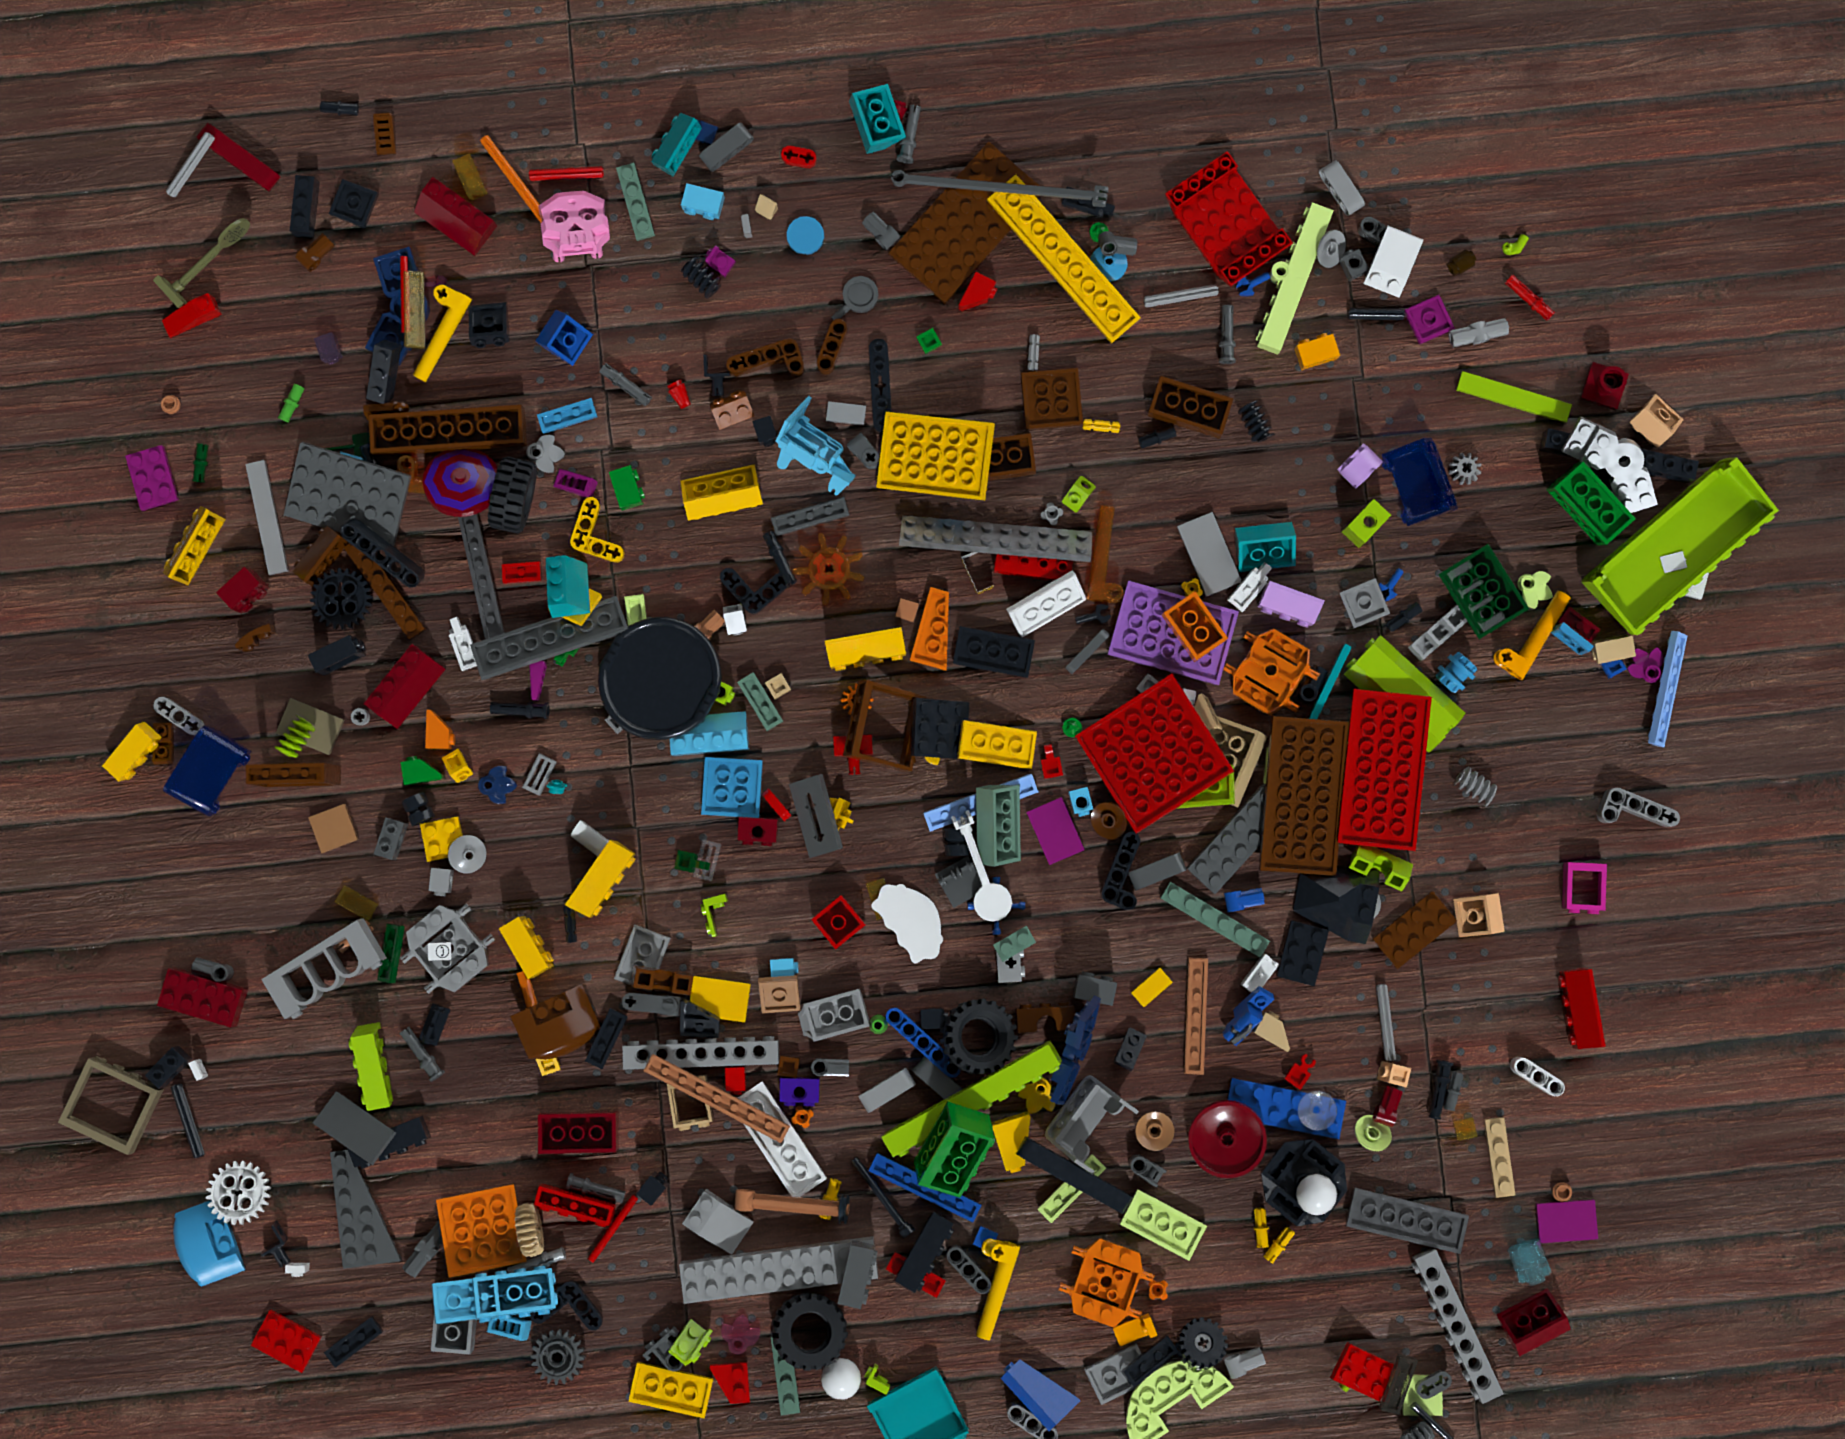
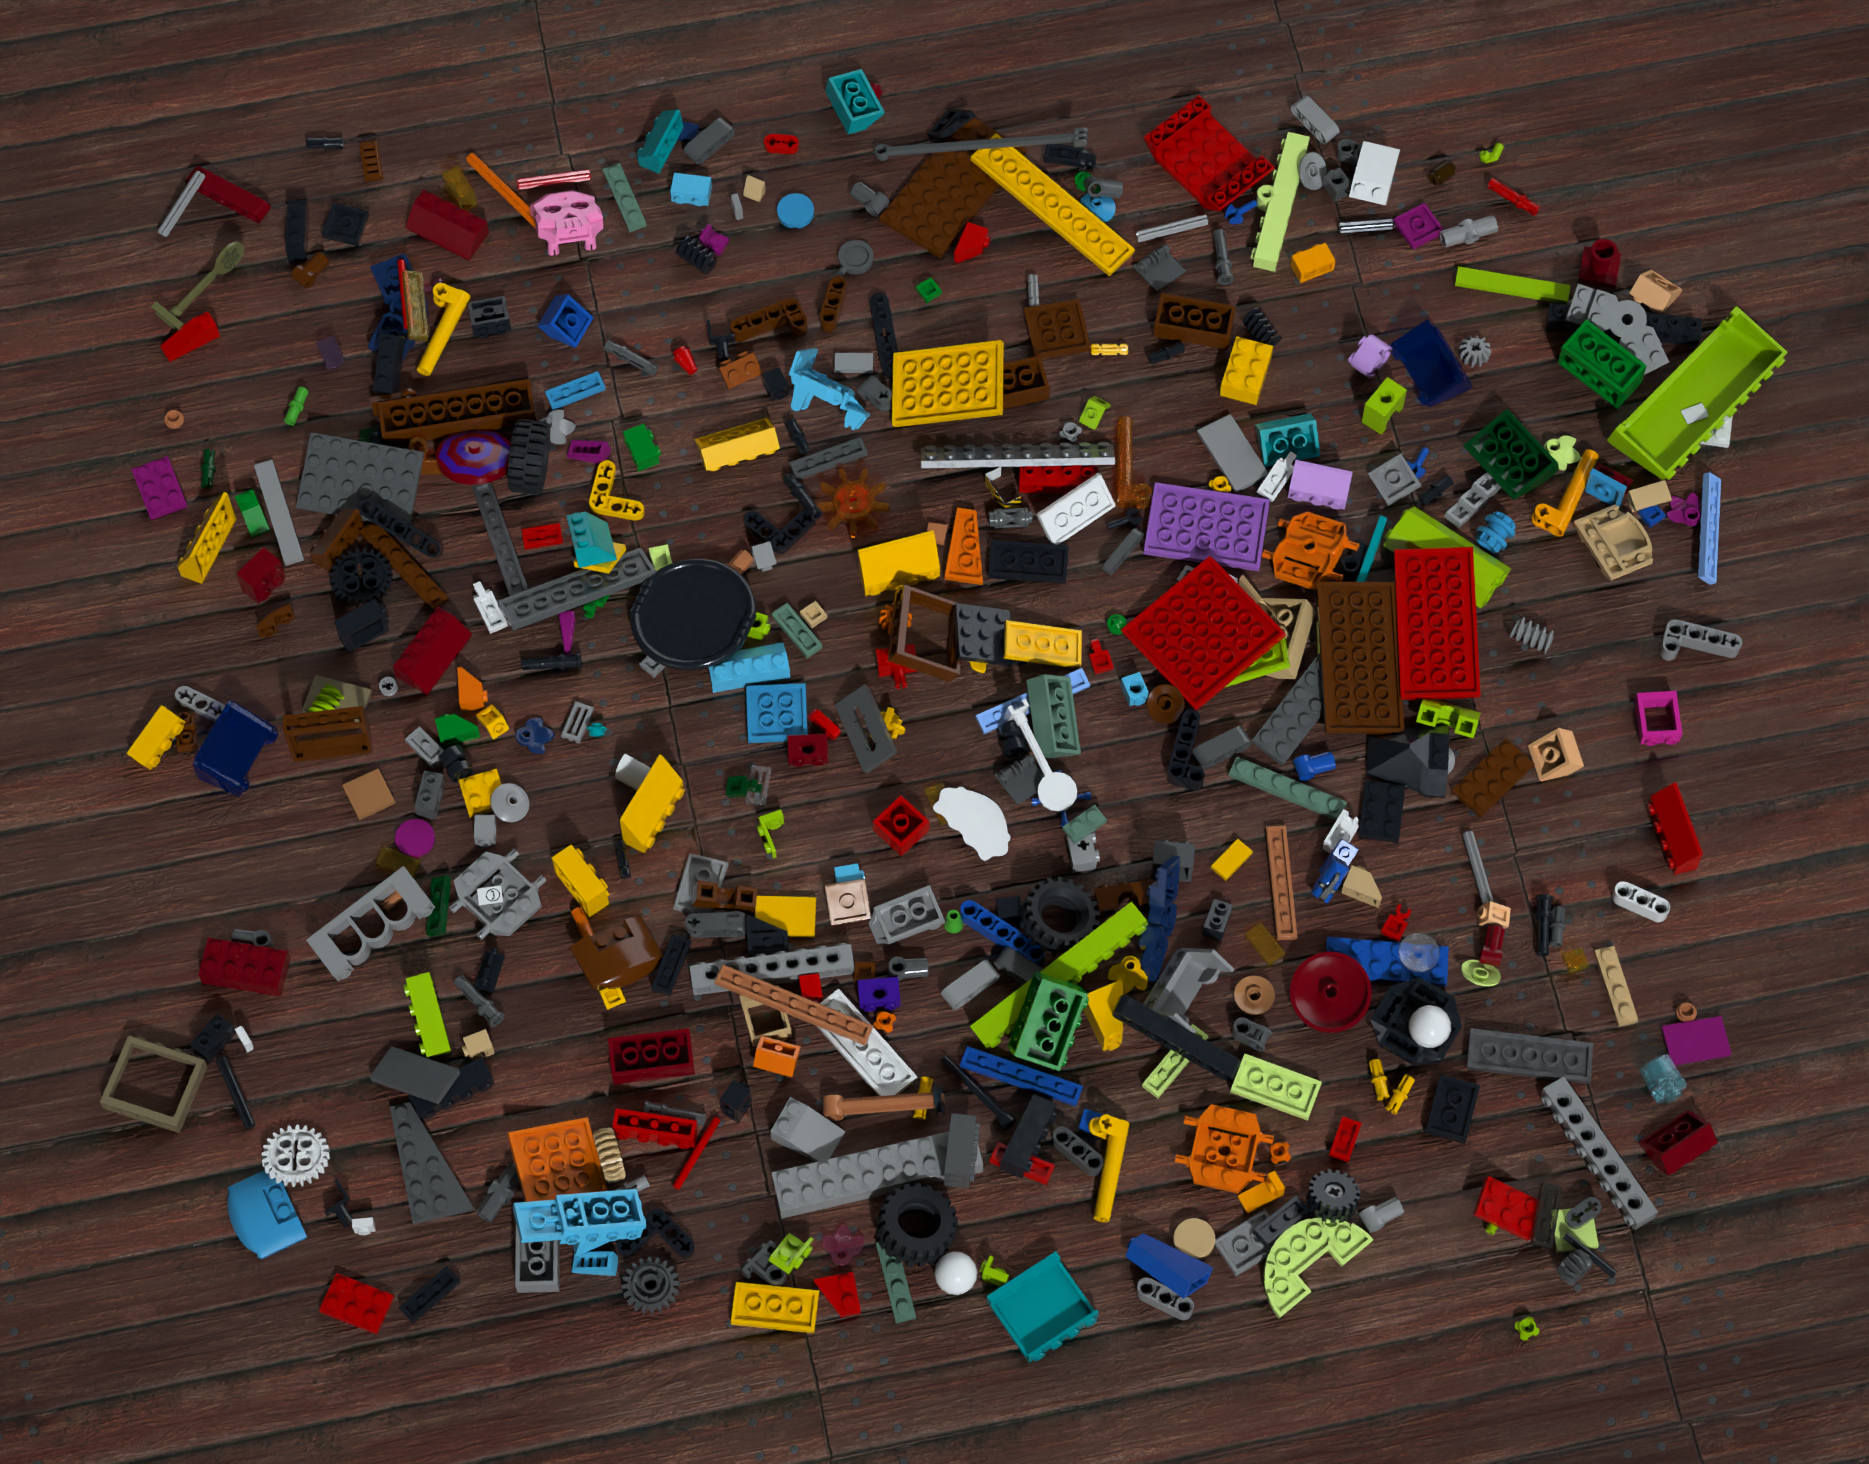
camera: 10 degrees left, 20 degrees down
dark grey pin [897,105,921,164] -> none
magenta tile [1026,797,1084,865] -> none
orange brick [1161,591,1228,662] -> none
none -> green slope [235,489,270,538]
none -> magenta tile [395,819,435,858]
none -> light grey plate [405,726,444,768]
none -> tan brick [461,1029,495,1062]
none -> orange brick [753,1036,801,1077]
none -> black axle [785,419,810,455]
none -> black wing [928,108,976,141]
none -> dark grey piece [989,508,1032,528]
none -> dark grey hinge [1133,245,1186,292]
none -> tan tile [1173,1218,1215,1260]
none -> yellow brick [1220,336,1273,405]
none -> clear yellow tile [1245,923,1285,966]
none -> red plate [1329,1116,1362,1162]
none -> black plate [1425,1074,1480,1144]
none -> tan slope [1574,504,1653,581]

